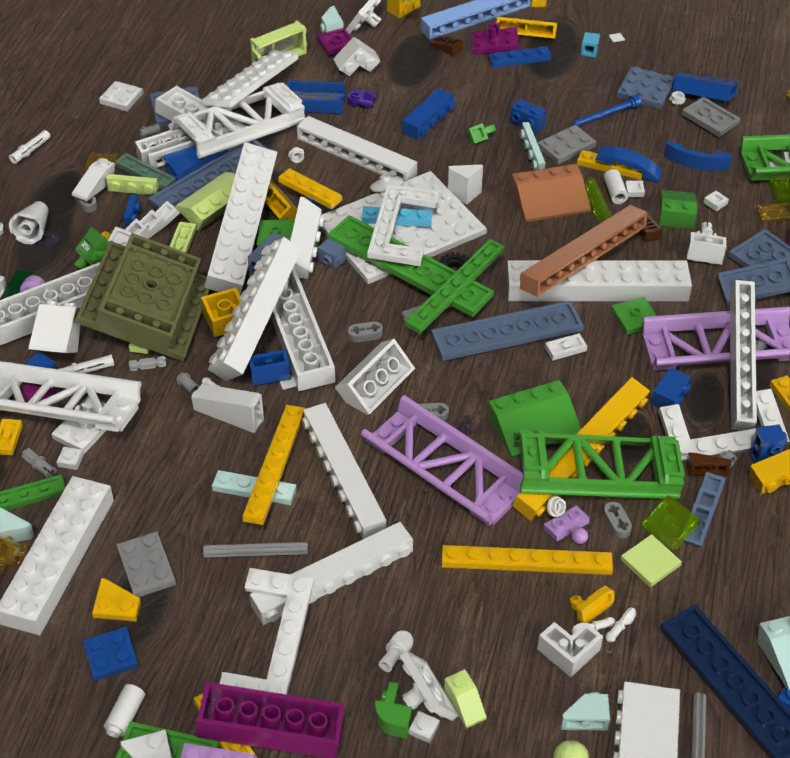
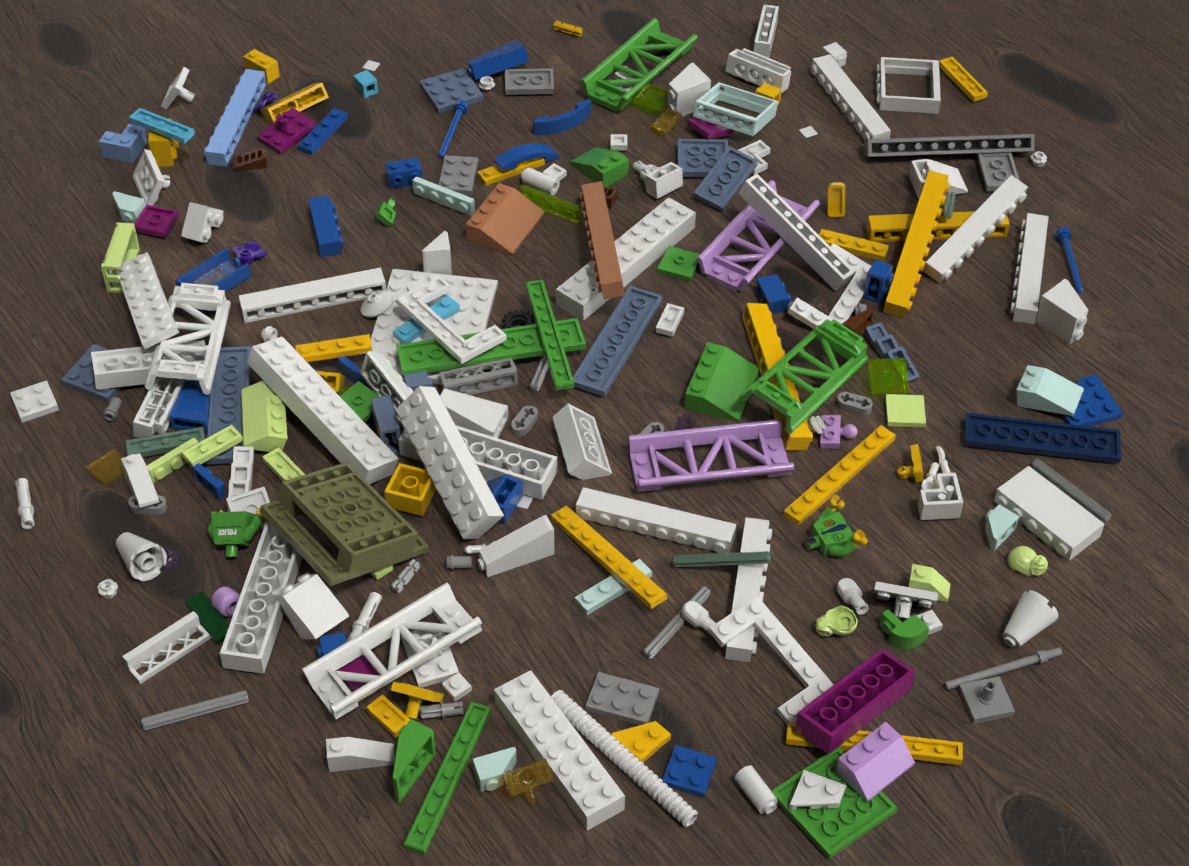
camera: 50 degrees left, 0 degrees up
none -> yellowish green plate [182,424,243,468]
none -> dark purple plate [253,92,279,113]
none -> yellow tile [391,682,444,719]
none -> light grey fence [439,358,518,395]
none -> white slope [439,388,508,438]
none -> white piece [551,690,698,827]
none -> sand green axle [673,551,771,567]
none -> white arm [681,601,716,638]
none -> bright green torso [805,495,868,557]
none -> yellowish green hair [815,606,858,637]

